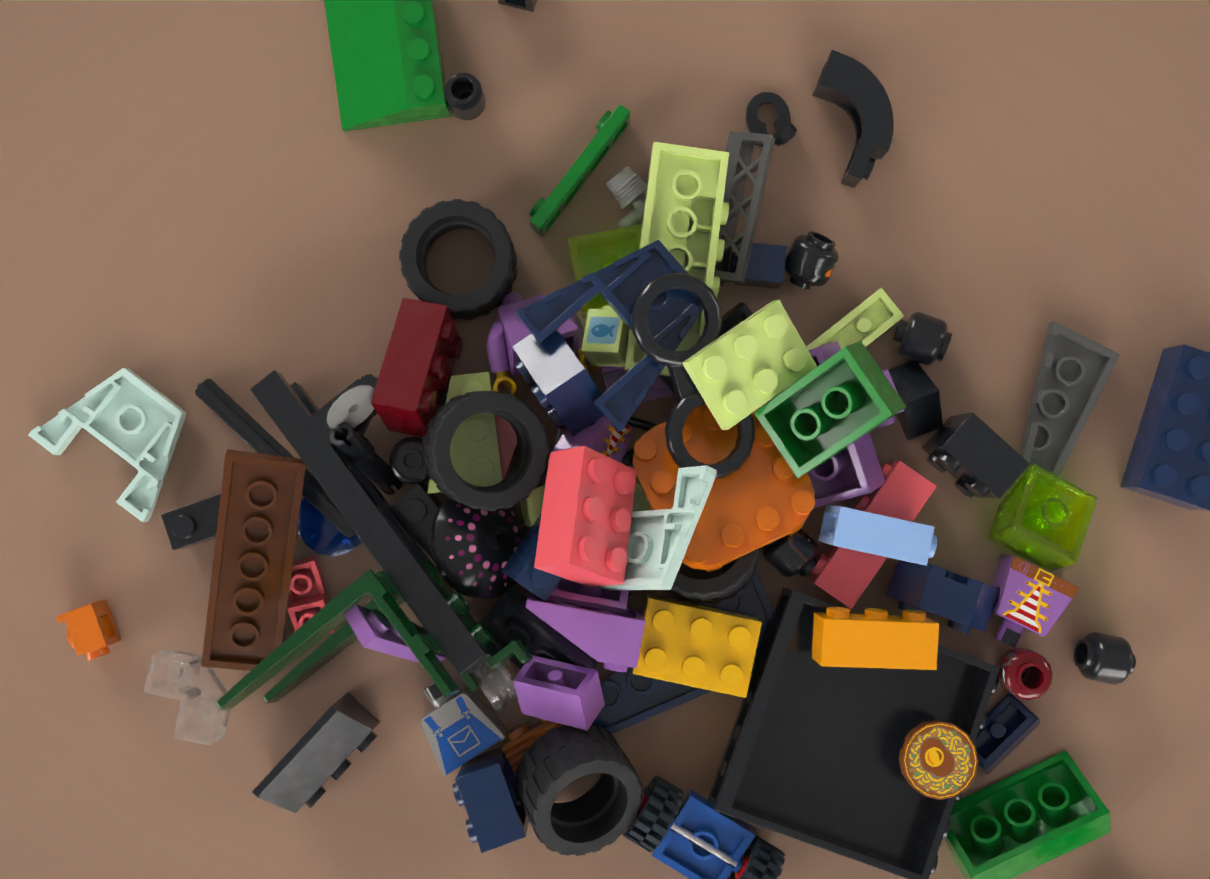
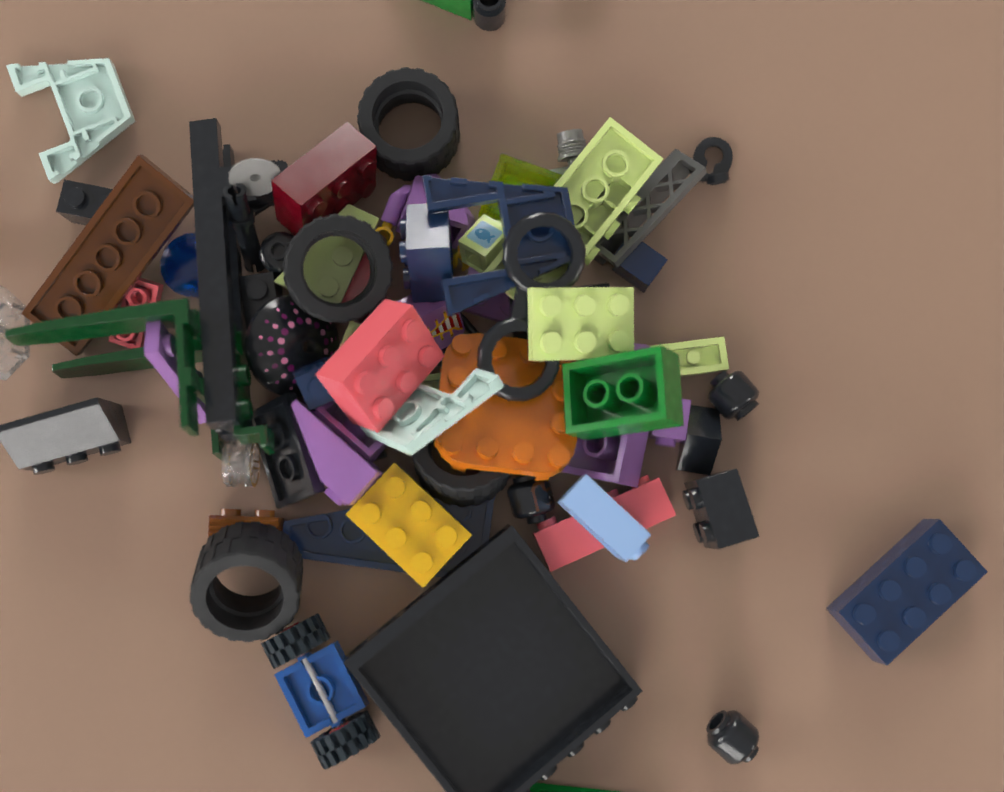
camera: 30 degrees right, 5 degrees down
black axle [195,378,356,538] -> none
torso [420,682,507,776] -> none
dark blue brick [452,748,529,853] -> none
medium lavender brick [513,655,605,731] -> none
green plate [529,104,630,236] -> none
black head [785,231,839,289] -> none
black arch [812,50,894,188] -> none
light orange brick [812,607,939,670] -> none
dark blue brick [886,560,1000,634] -> none
tile [899,720,978,800] -> none
dark blue slope [974,693,1040,774] -> none
clear neon green slope [988,463,1097,572] -> none
torso [992,553,1079,649] -> none
dark red head [996,647,1053,700] -> none
dark grey wing [1020,321,1120,486] -> none

